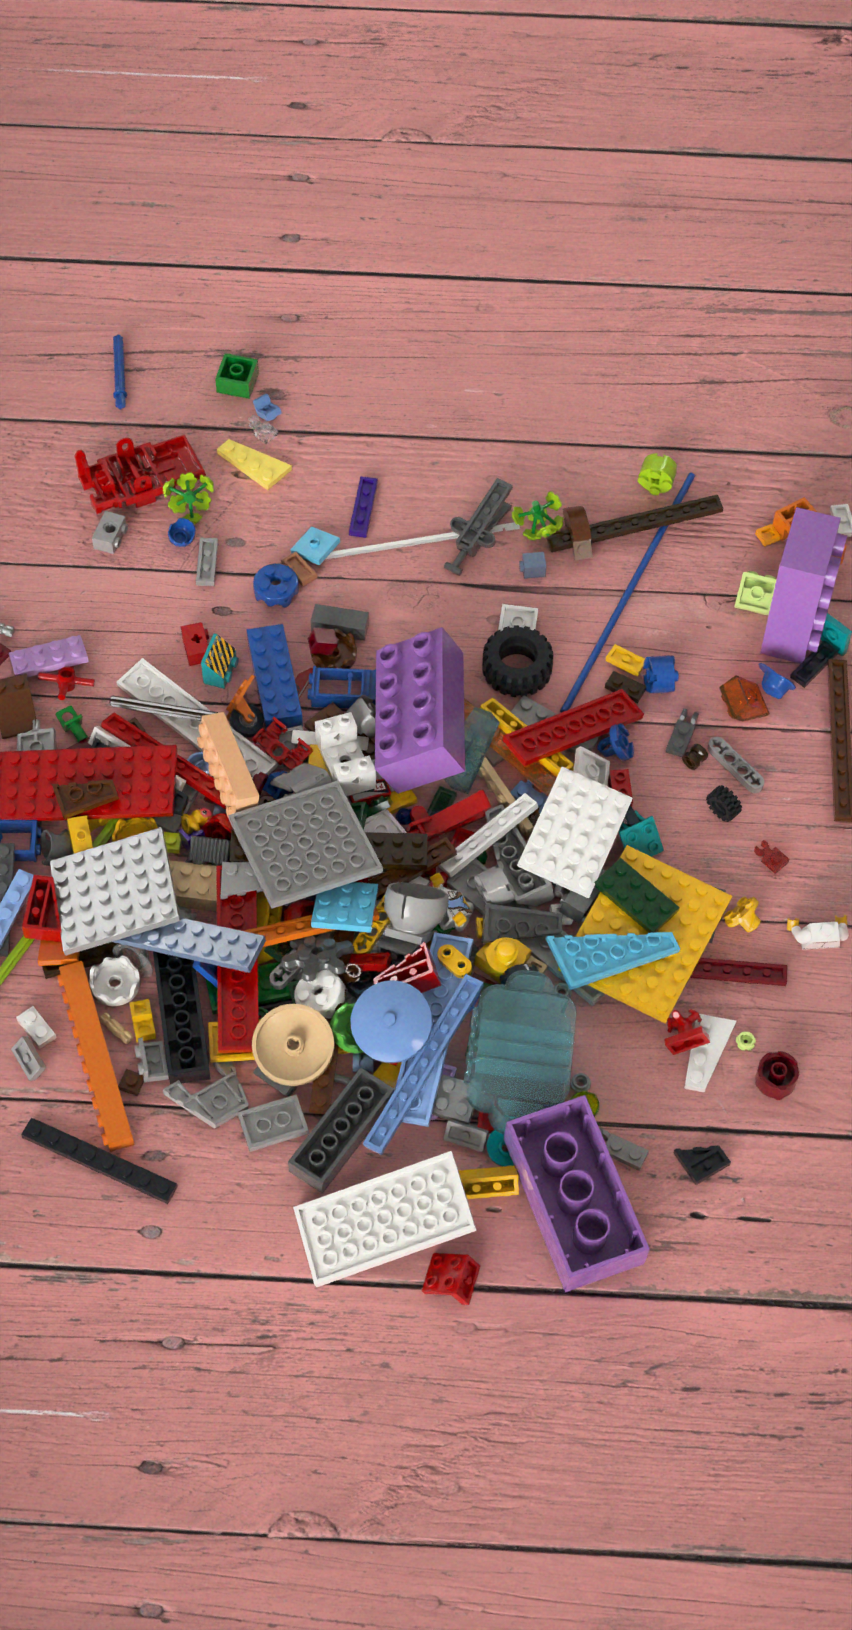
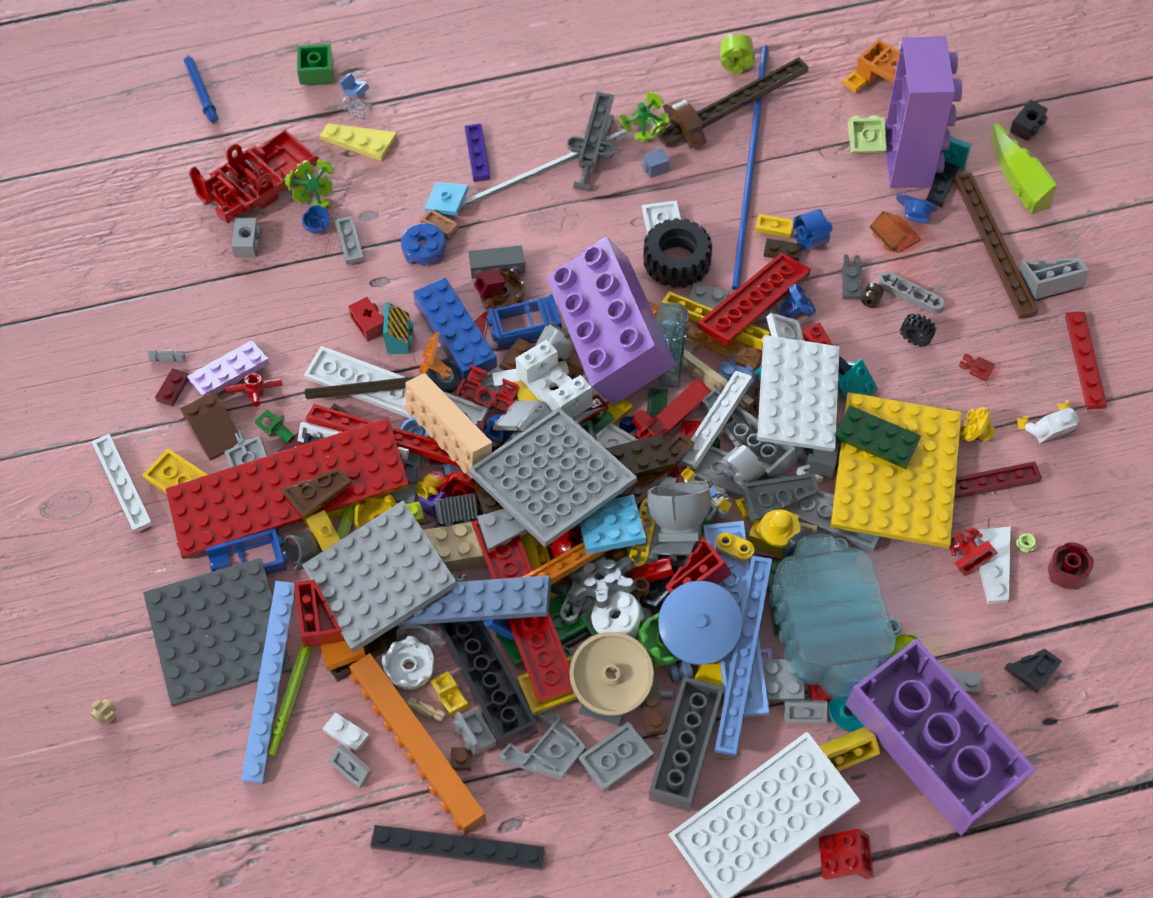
camera: 15 degrees left, 0 degrees up
medium azure wing [546,932,680,990] -> none

